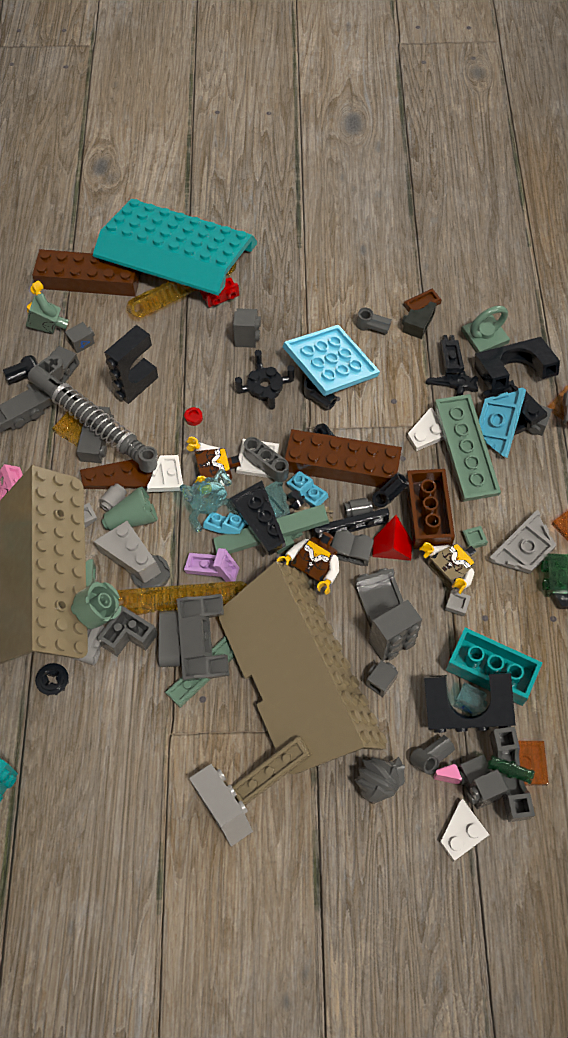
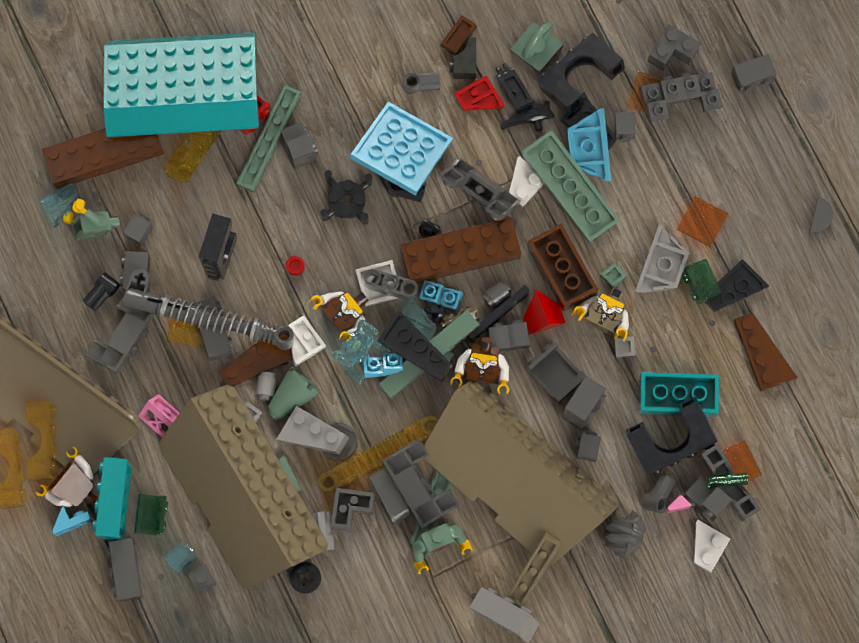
camera: 25 degrees left, 15 degrees up
sand green brick [71,582,121,629] -> none
lavender bracket [184,548,240,585] -> none
black piece [372,472,409,508] -> none
clear light blue brick [453,682,488,716] -> none
black hinge [506,386,547,426] -> none
none -> clear light blue wing [39,183,81,228]
none -> sand green tile [236,84,302,193]
none -> sand green torso [412,523,473,574]
none -> dark grey bracket [439,158,521,221]
none -> red wing [454,76,505,111]

